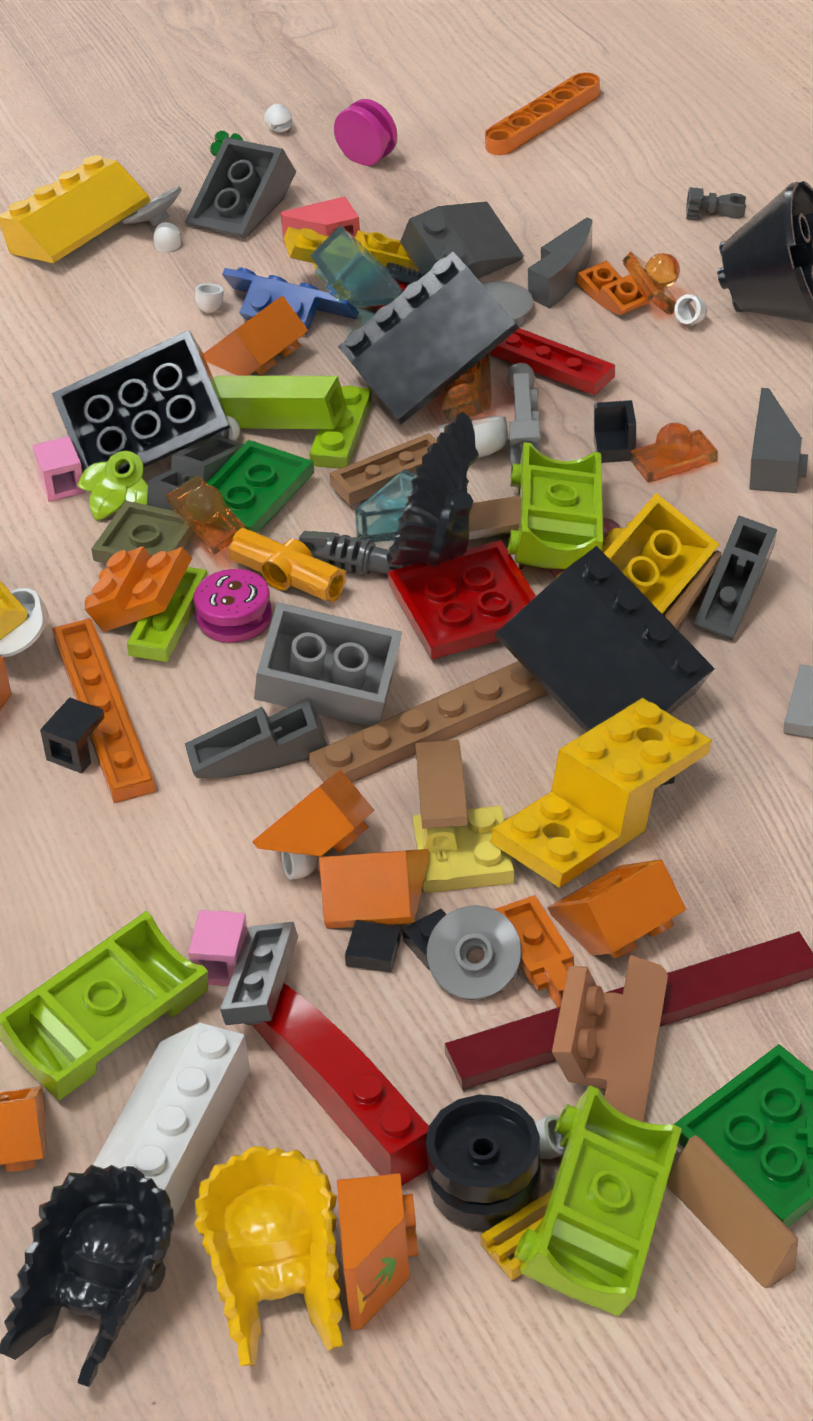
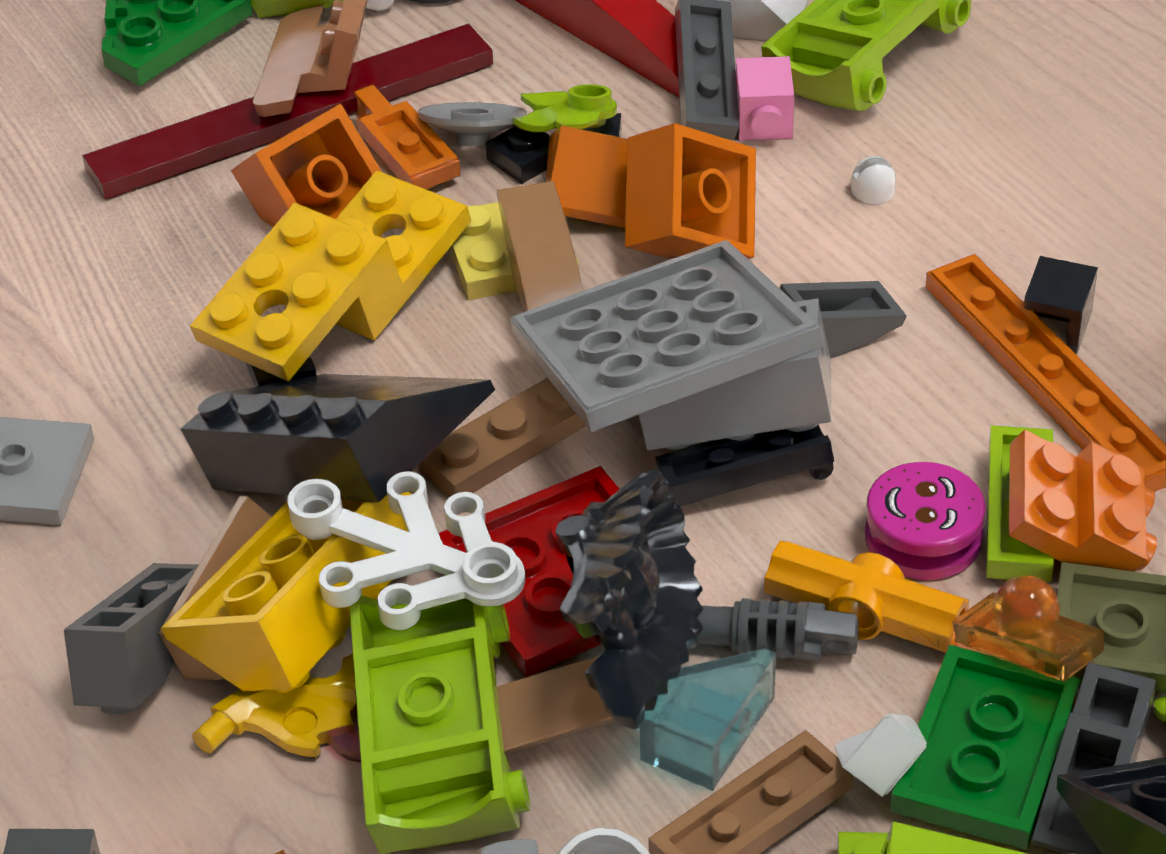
camera: 170 degrees right, 0 degrees up
none -> white plant [287,471,525,630]
none -> light grey tile [510,240,825,432]
none -> lime plate [513,84,617,133]
none -> white slope [834,713,927,797]
none -> white hinge [851,156,896,205]

